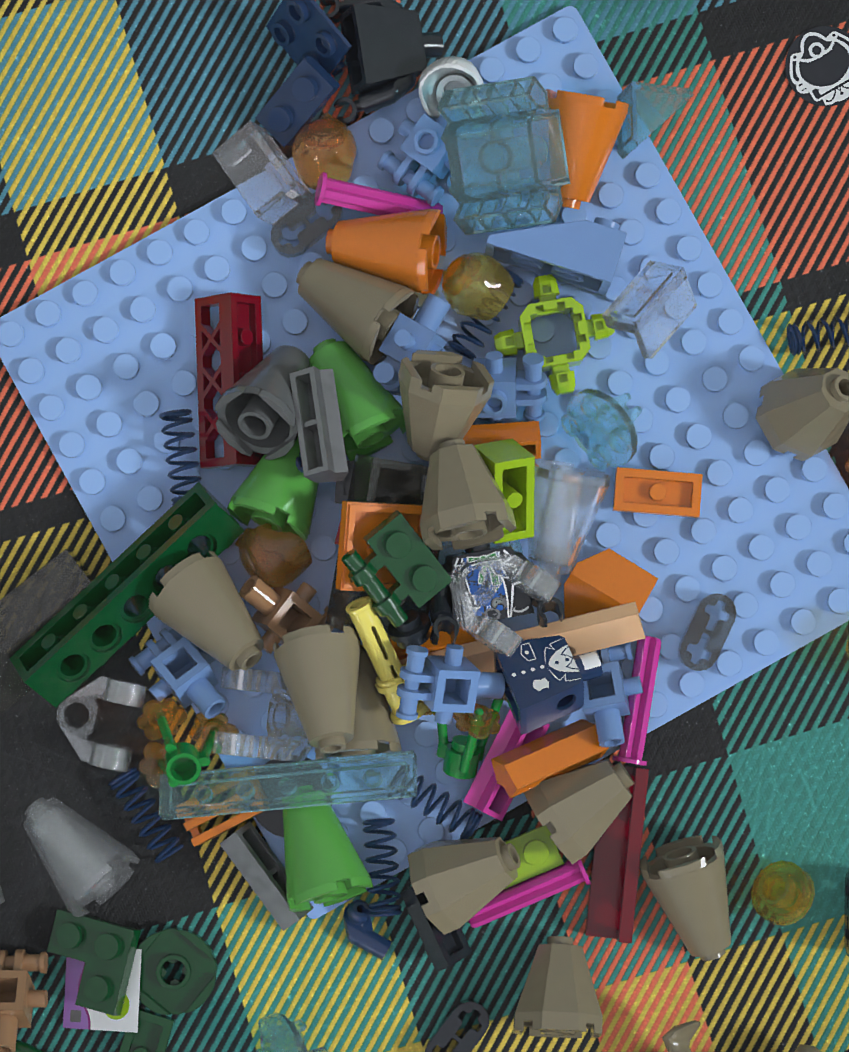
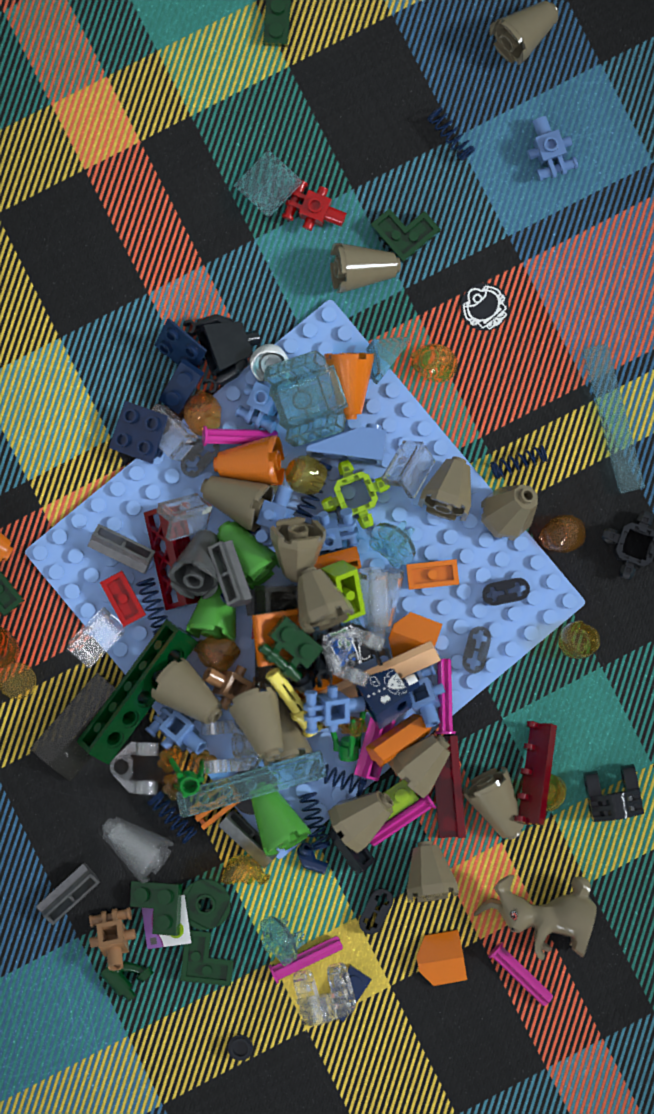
camera: 10 degrees left, 0 degrees up
none -> clear panel [67,607,126,669]
none -> flat silver piece [88,524,155,574]
none -> red plate [100,571,146,627]
none -> dark blue hinge [109,401,169,464]
none -> clear panel [156,493,212,541]
none -> clear yellow hair [221,855,270,885]
none -> clear yellow hair [411,343,457,383]
none -> dark tan cone [418,456,471,521]
none -> black beam [482,578,530,606]
none -> dark red hinge [514,721,557,825]

